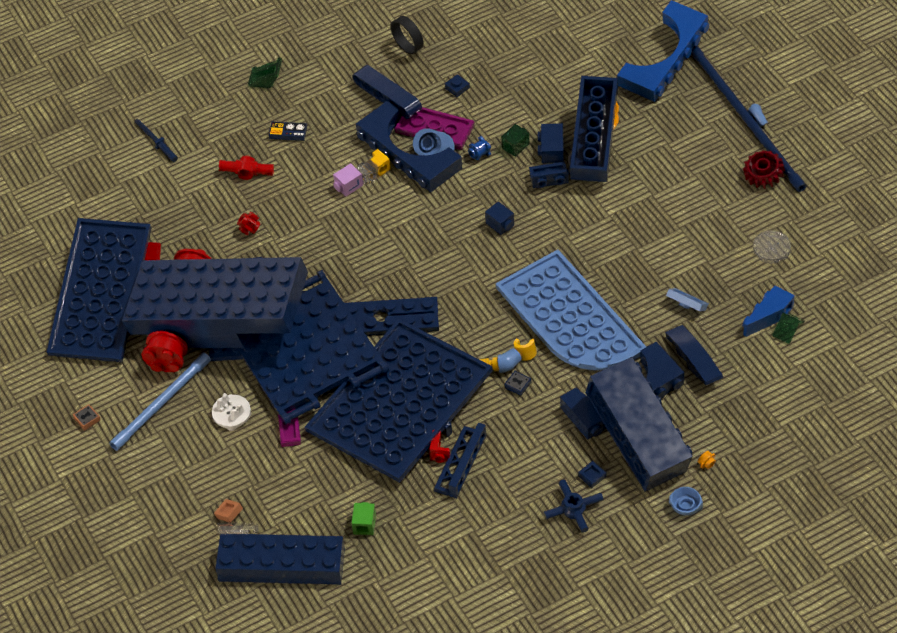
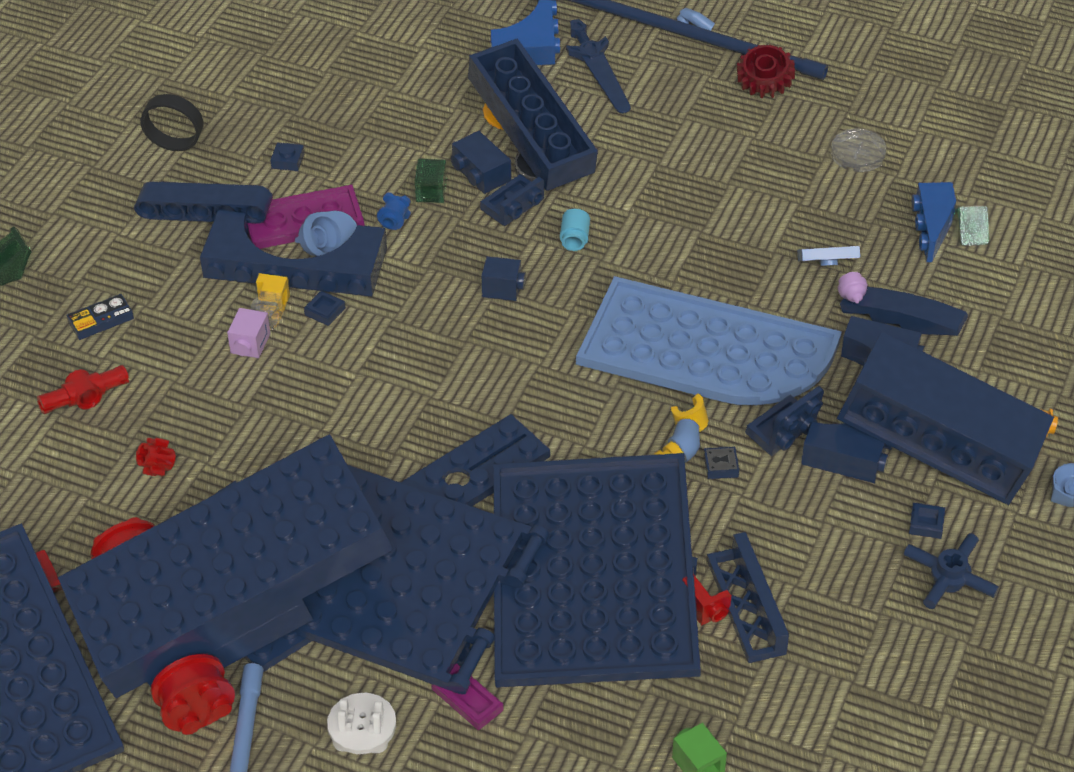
camera: 40 degrees left, 5 degrees down
none -> dark blue tile [304,291,346,326]
none -> medium azure brick [560,209,590,251]
none -> dark blue sword [566,19,631,113]
none -> dark blue bracket [745,386,824,456]
none -> lavender plate [838,272,868,303]

